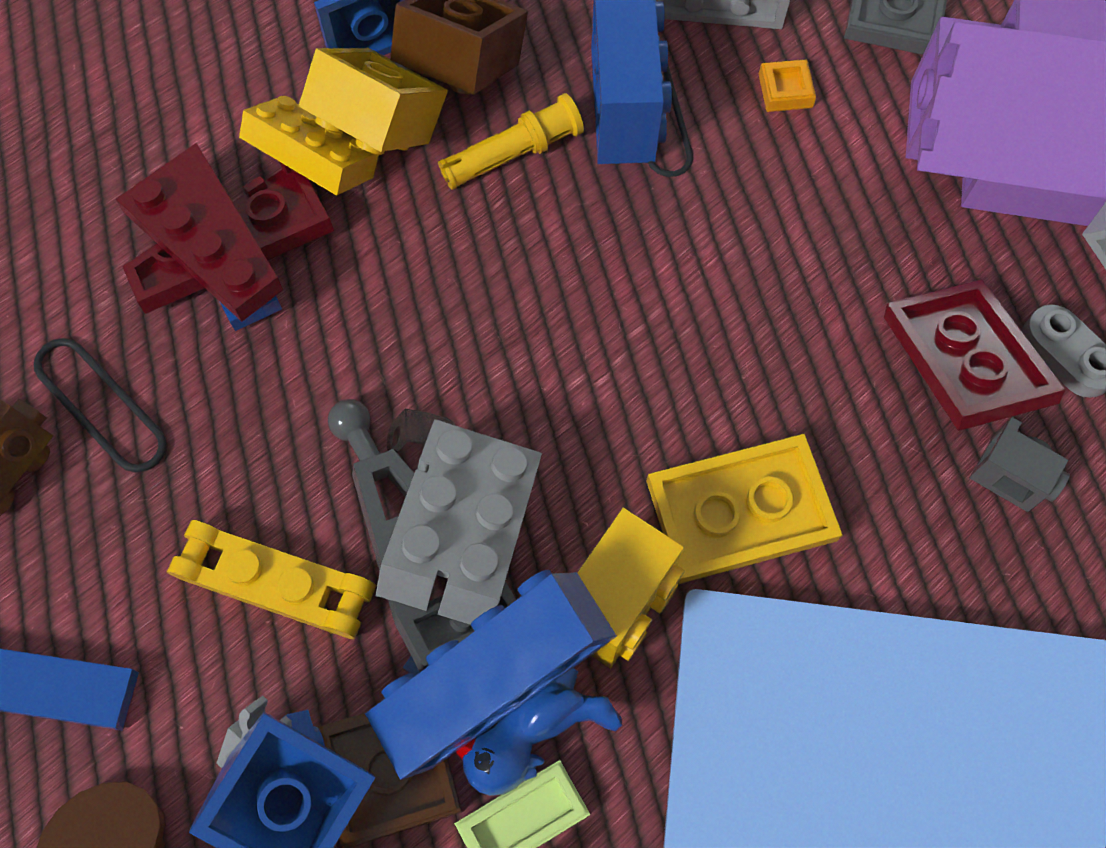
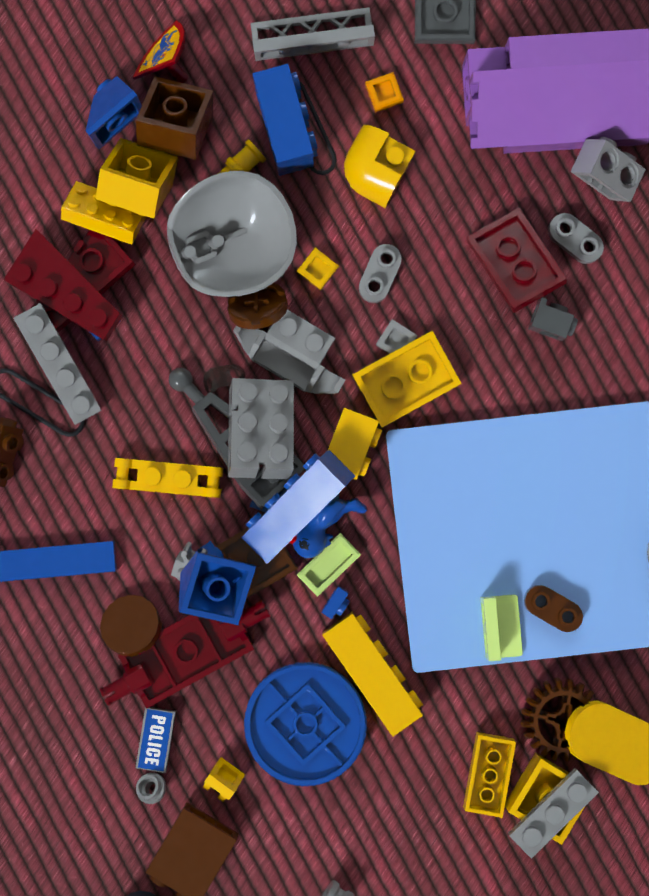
camera: 15 degrees left, 20 degrees up
none -> light grey plate [13,303,102,425]
none -> light grey piece [167,171,297,297]
none -> reddish brown tile [227,283,288,329]
none -> light grey plate [233,310,346,394]
none -> yellow tile [297,247,339,291]
none -> yellow brick [344,125,416,209]
none -> light grey plate [359,244,402,303]
none -> light grey tile [376,319,417,354]

